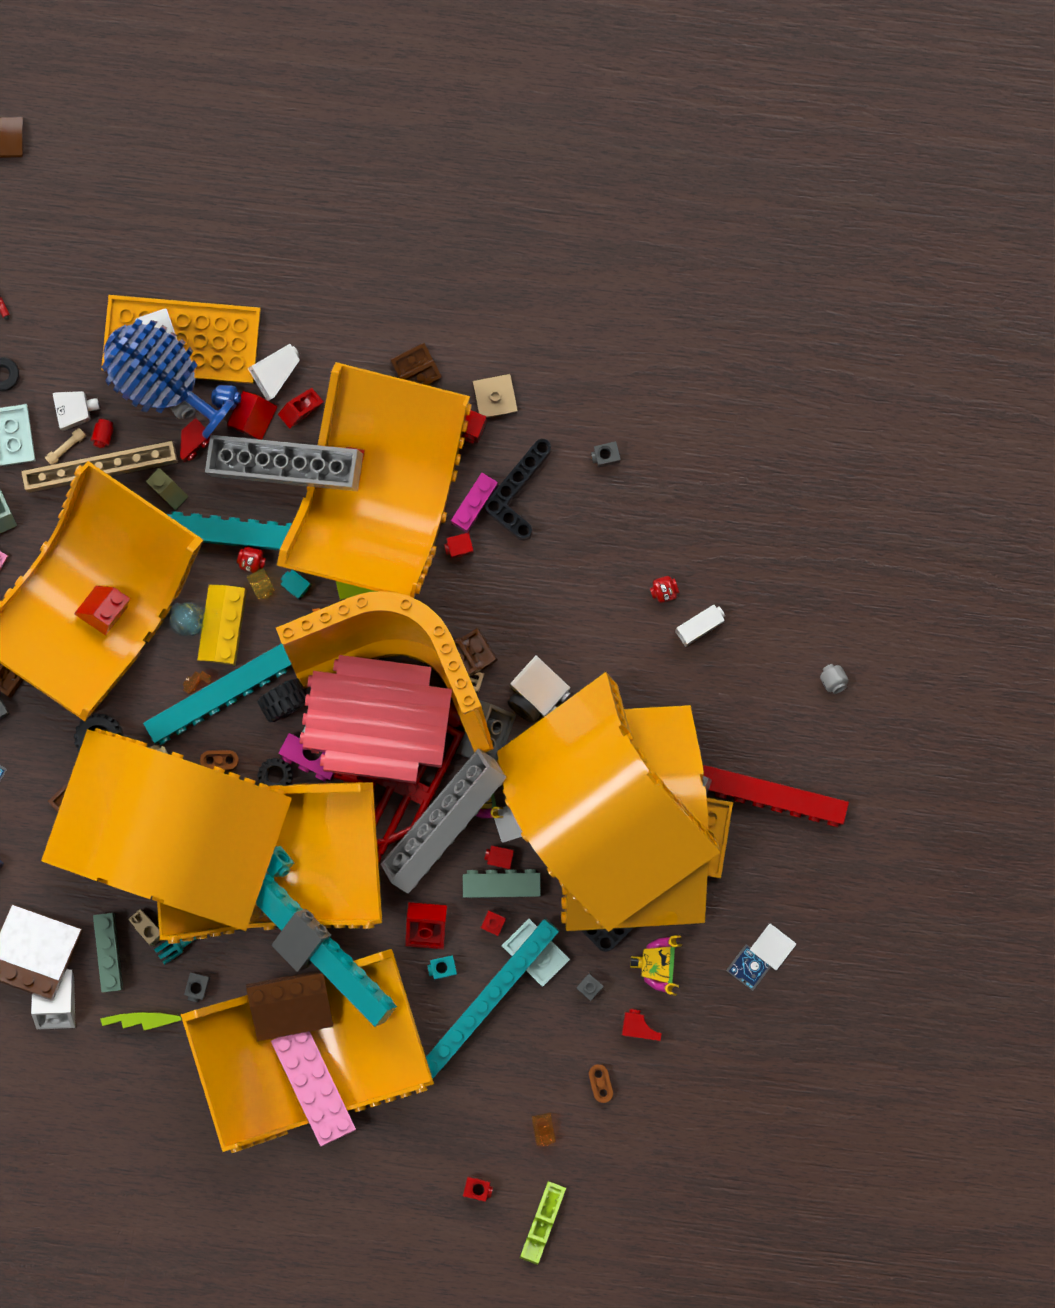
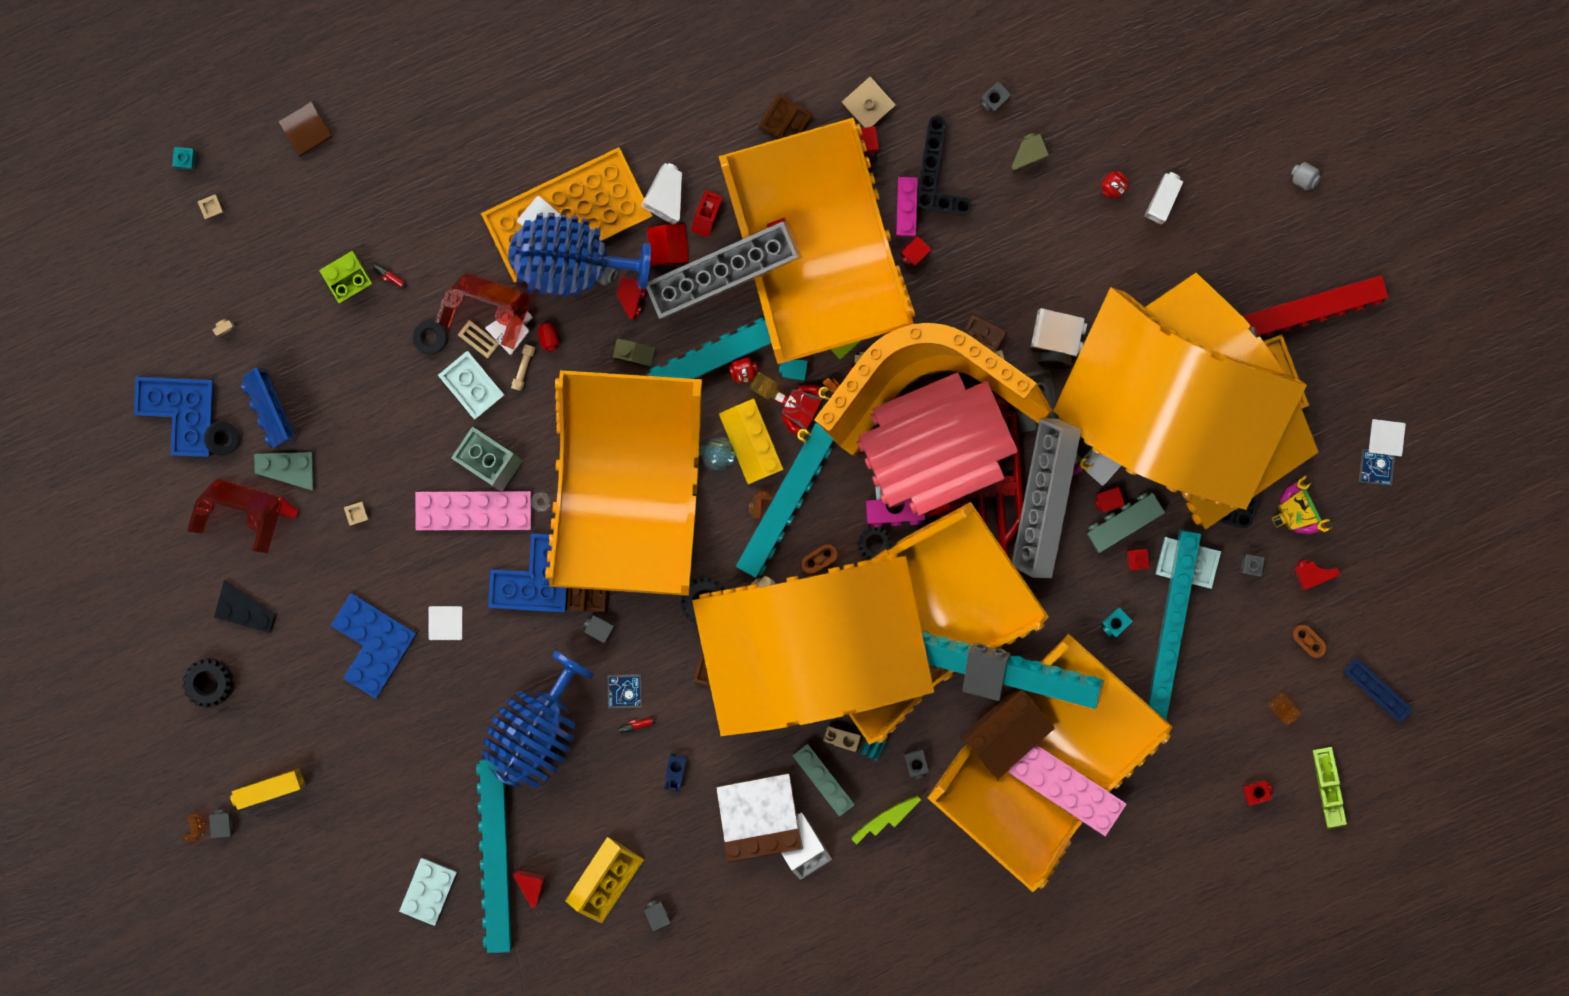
camera: 30 degrees left, 5 degrees up
tan brick [22,441,178,493] -> none
red slope [74,585,130,636] -> none
blue head [212,385,241,410] -> none
black tyre [257,678,307,723] -> none
teal brick [267,846,294,878] -> none
red slope [405,902,447,949] -> none
none -> clear red windscreen [435,274,530,350]
none -> tan tile [458,320,500,359]
none -> clear plate [531,492,550,512]
none -> red torso [774,384,832,443]
none -> olive slope [1011,133,1049,172]
none -> dark blue plate [1342,658,1413,723]

